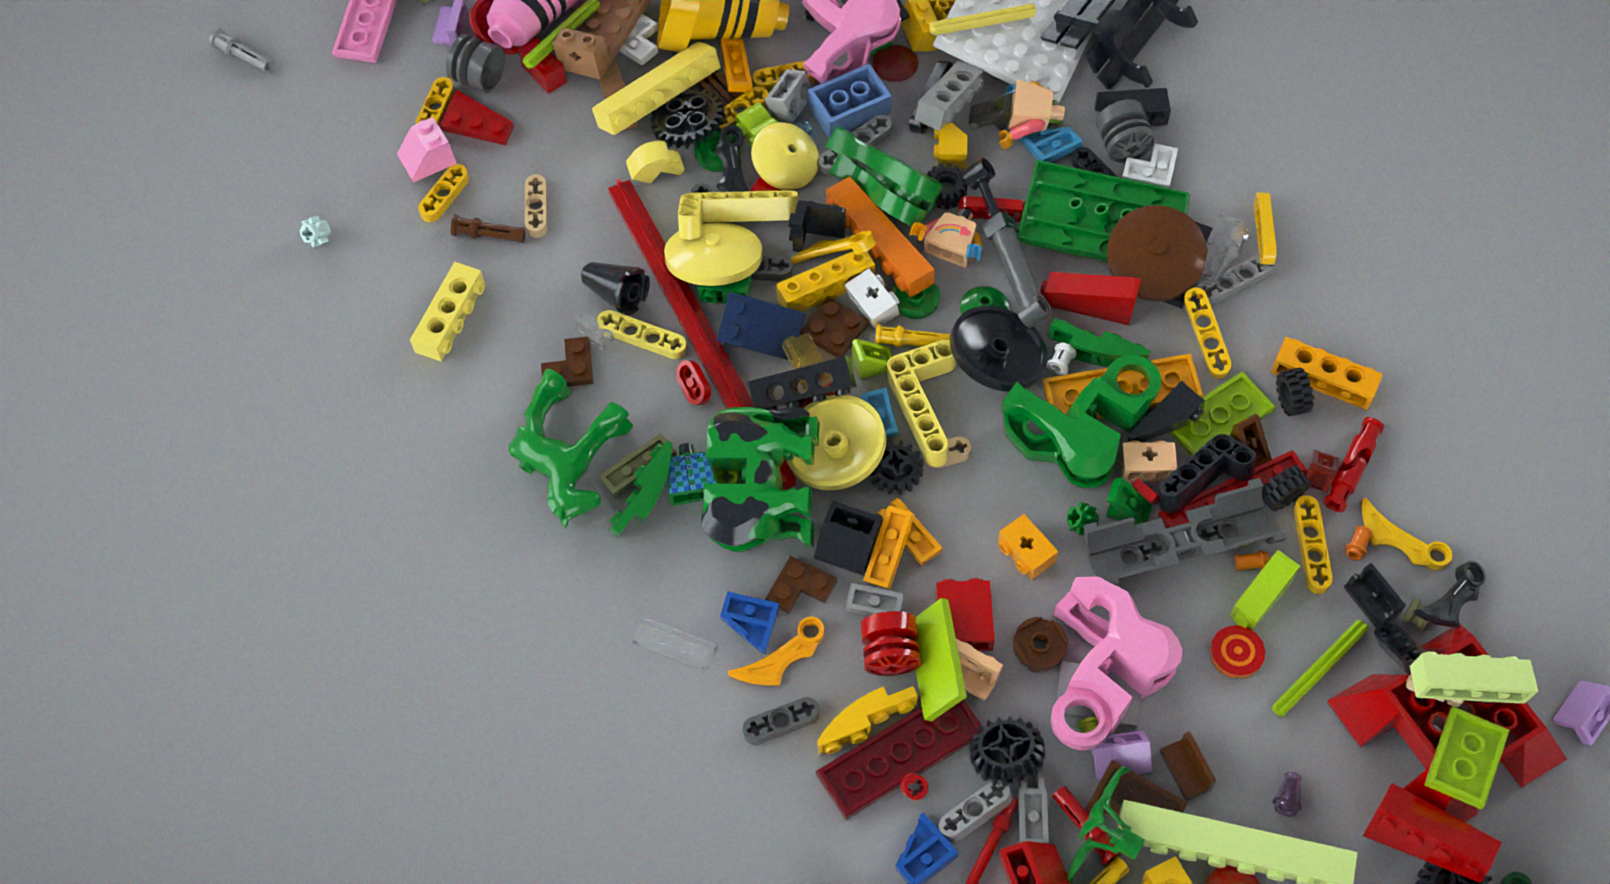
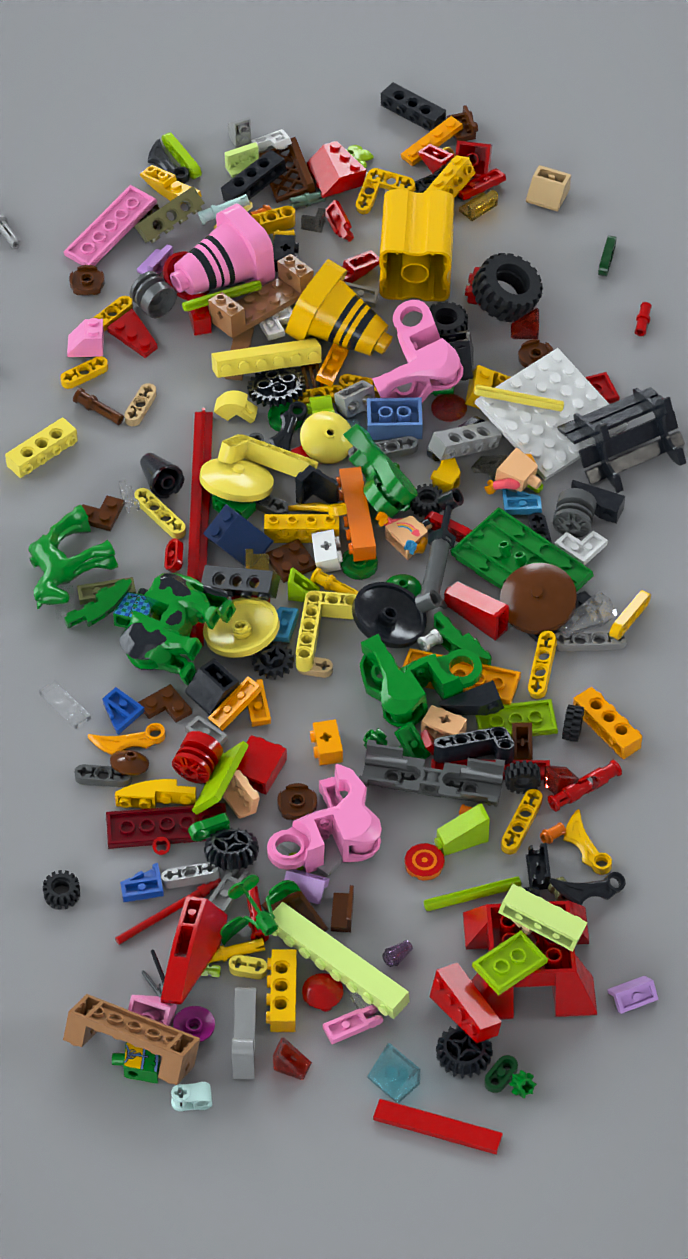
camera: 25 degrees right, 10 degrees down
none -> reddish brown plate [69,265,105,295]
none -> reddish brown dish [110,750,149,775]
none -> green piece [188,813,230,842]

